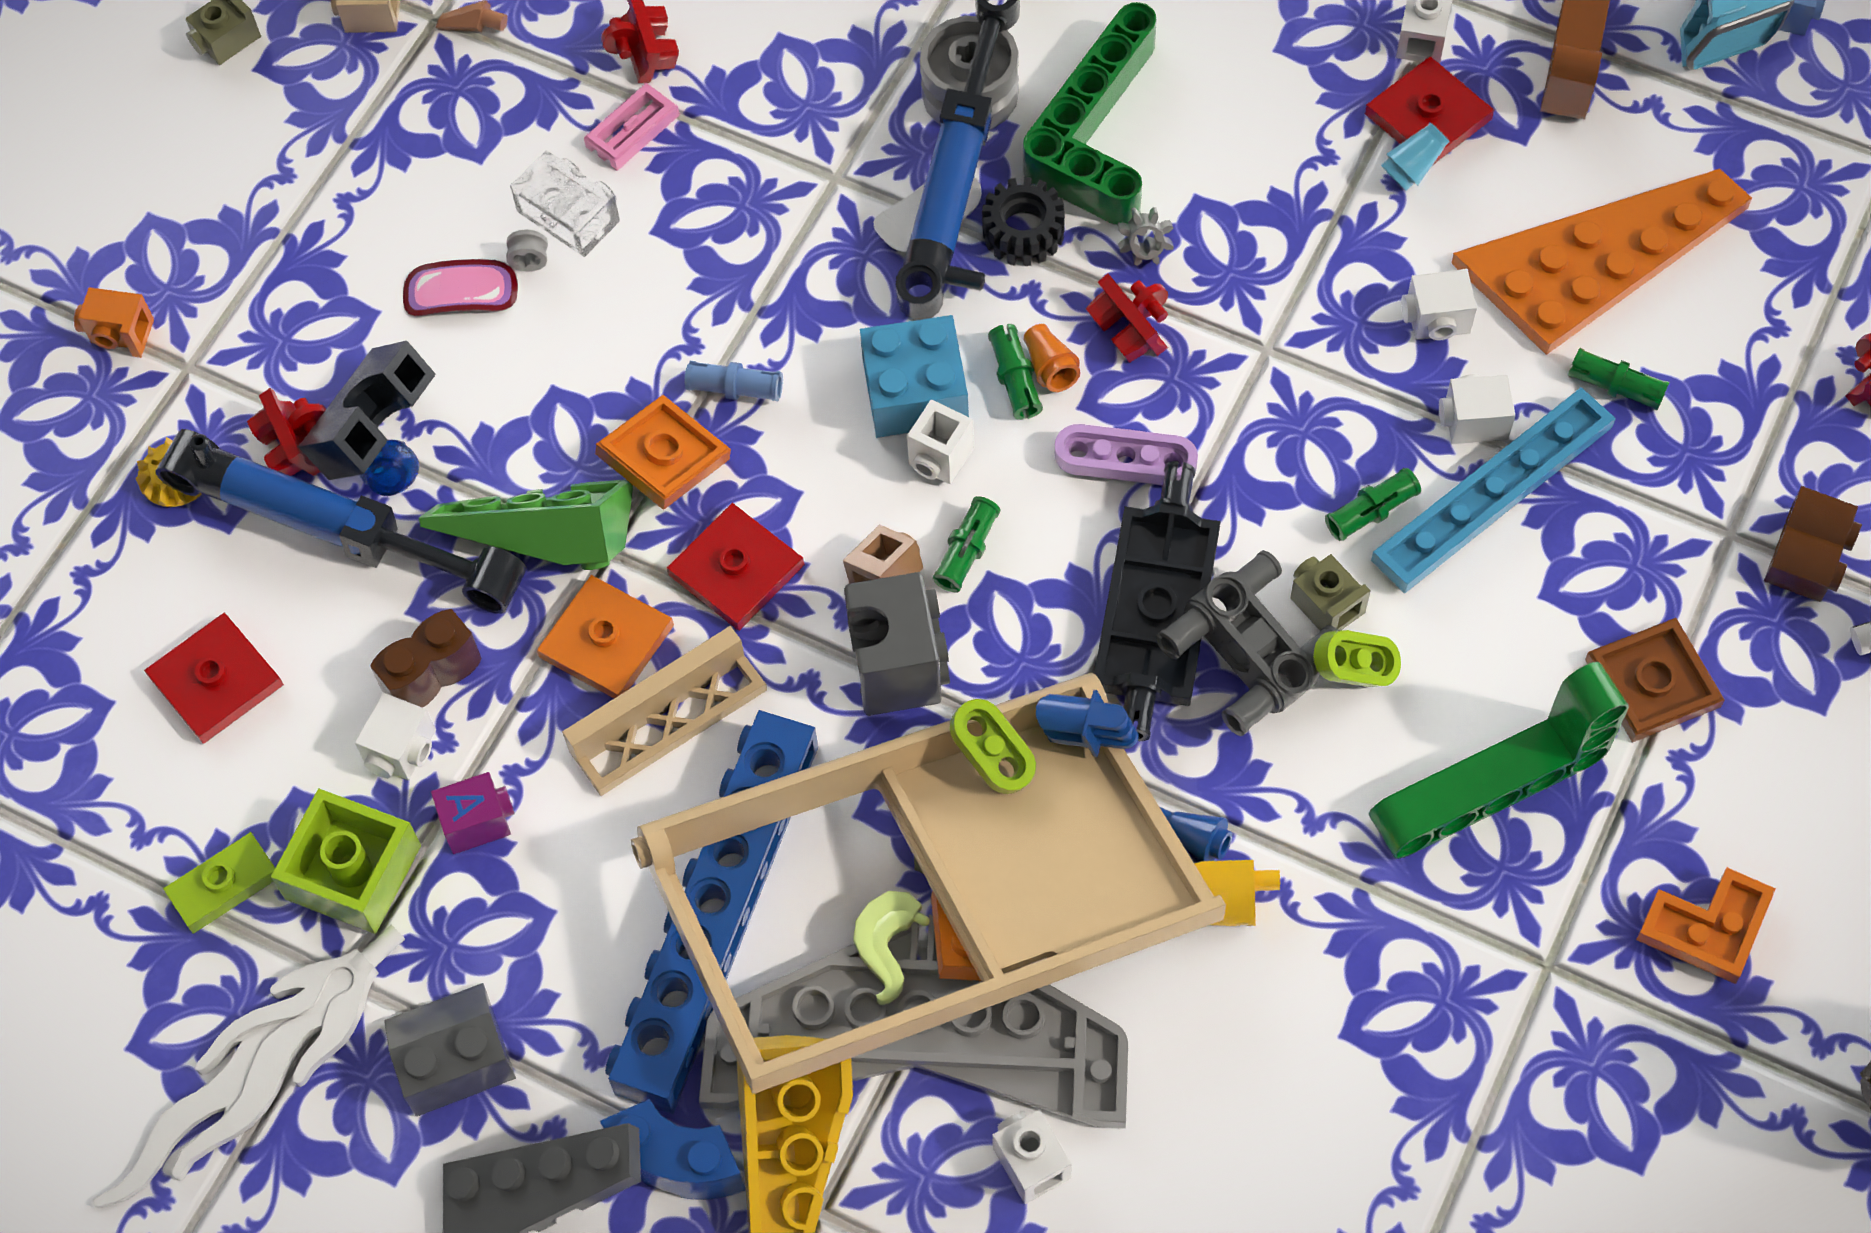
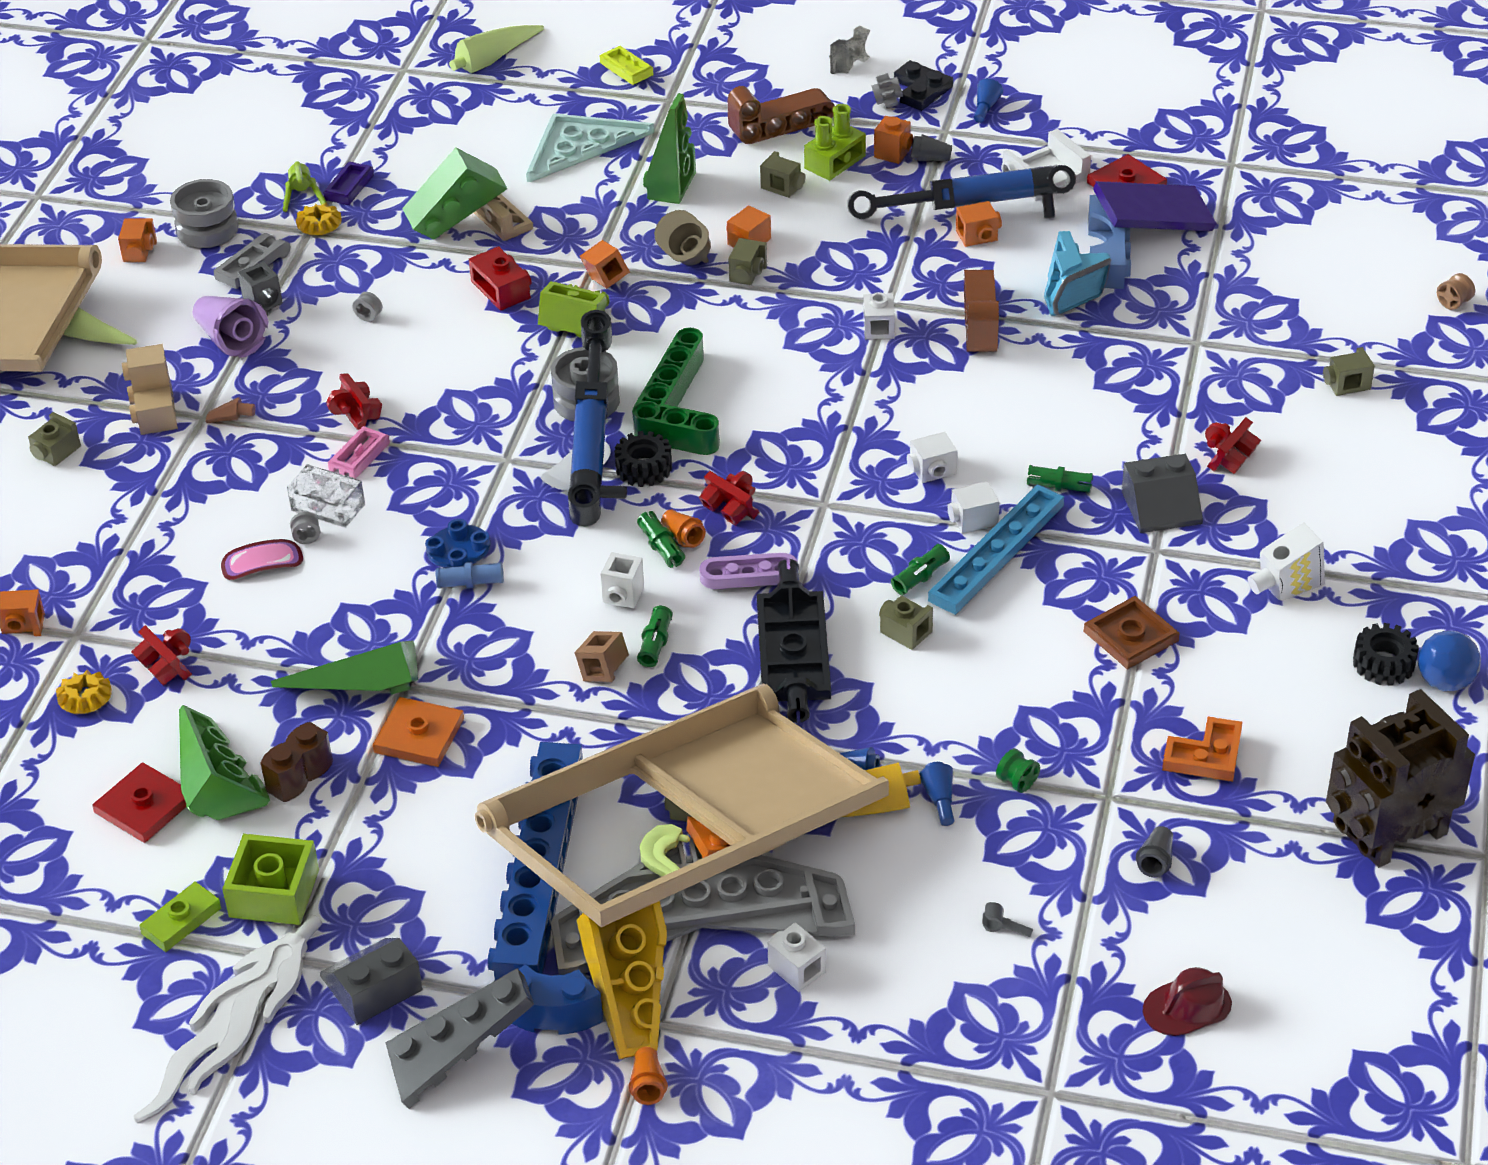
camera: 15 degrees left, 20 degrees down
black piece [156,429,527,614] -> none
black arch [298,340,436,480] -> none
white brick [355,692,436,781] -> none
clear blue animal [359,439,420,496] -> none
magenta brick [431,772,515,855] -> none
tan fence [562,626,767,796] -> none
orange plate [595,395,731,510] -> none
red plate [666,503,804,631] -> none
dark grey piece [844,572,950,716] -> none
dark azure piece [860,315,969,438] -> none
lime plate [950,699,1036,794] -> none
blue arm [1036,690,1139,758] -> none
light grey gear [1117,206,1174,266] -> none
dark grey piece [1156,550,1339,736] -> none
lime plate [1314,630,1401,687] -> none
red plate [1365,56,1494,166] -> none
green beam [1368,662,1629,859] -> none
medium azure cone [1381,122,1450,191] -> none
orange wing [1451,168,1752,355] -> none
reddish brown brick [1764,486,1862,602] -> none
none -> bright green wedge [179,705,270,820]
none -> blue dish [425,519,491,568]
none -> blue cone [919,761,955,826]
none -> dark grey hand [982,902,1033,938]
none -> green wheel [996,748,1040,793]
none -> dark grey slope [1122,453,1203,533]
none -> dark grey cone [1136,826,1173,877]

